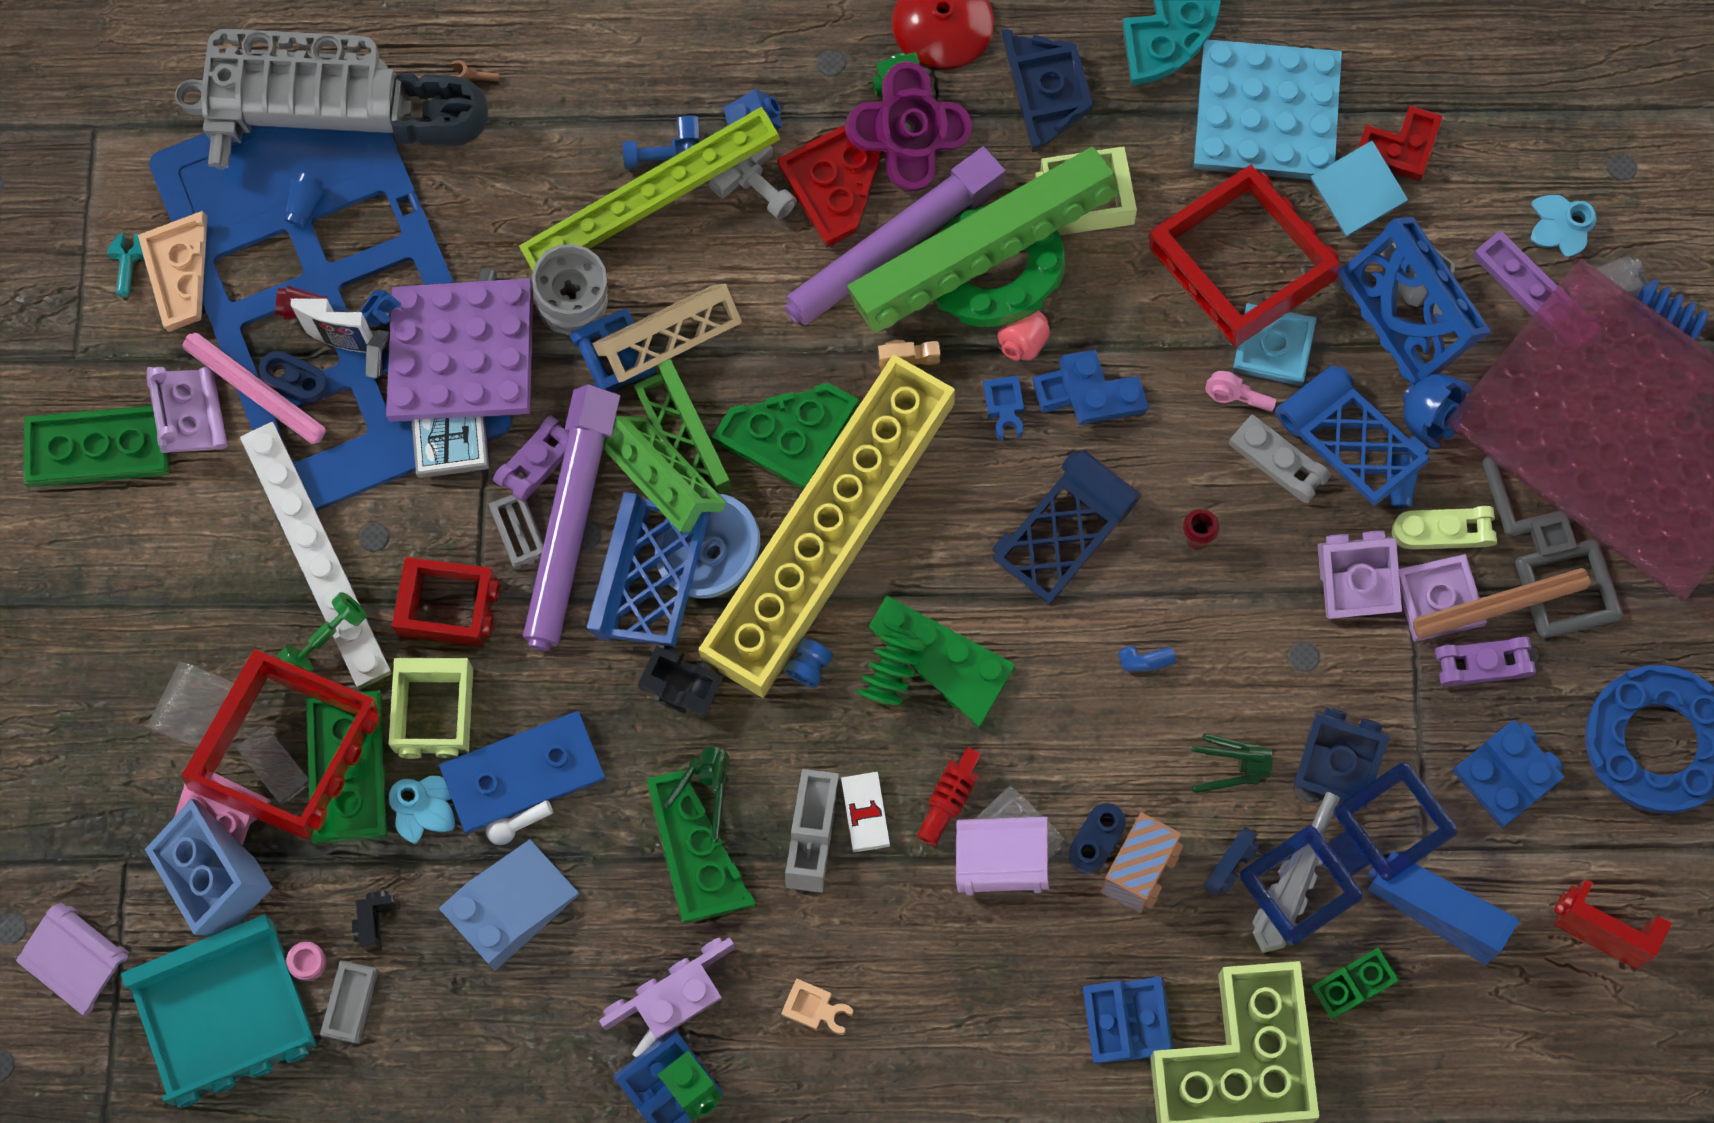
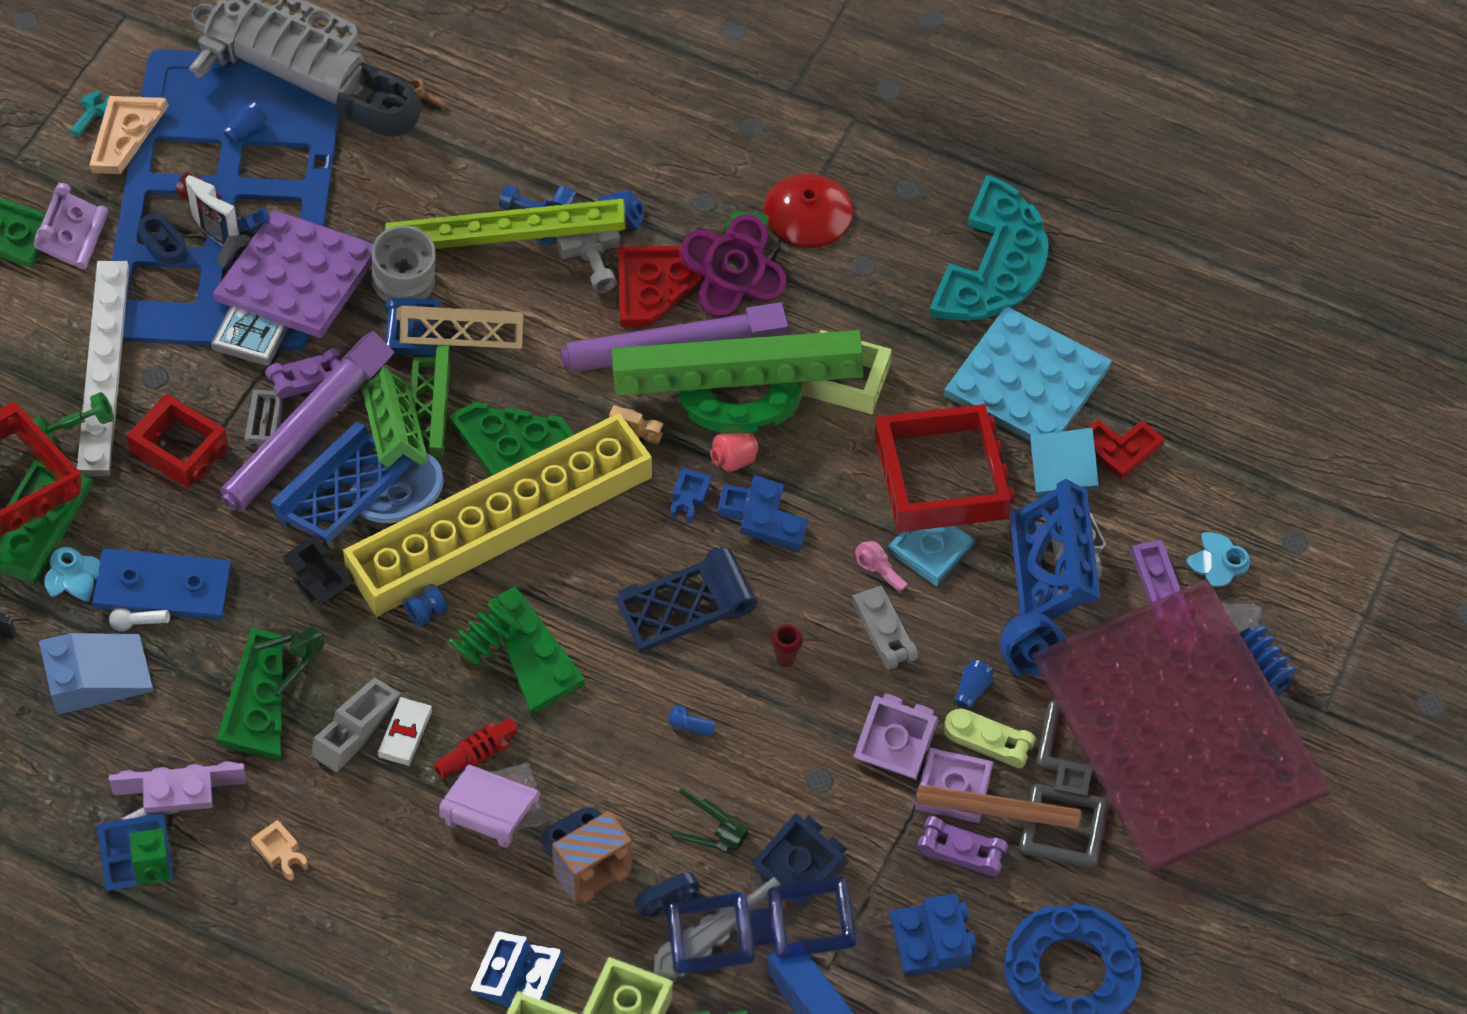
camera: 20 degrees right, 15 degrees down
bright pink axle [182,333,326,444] -> none
yellowish green window [389,658,473,759] -> none
dark blue wing [1002,29,1092,153] -> none
blue piece [1275,365,1429,506] -> none

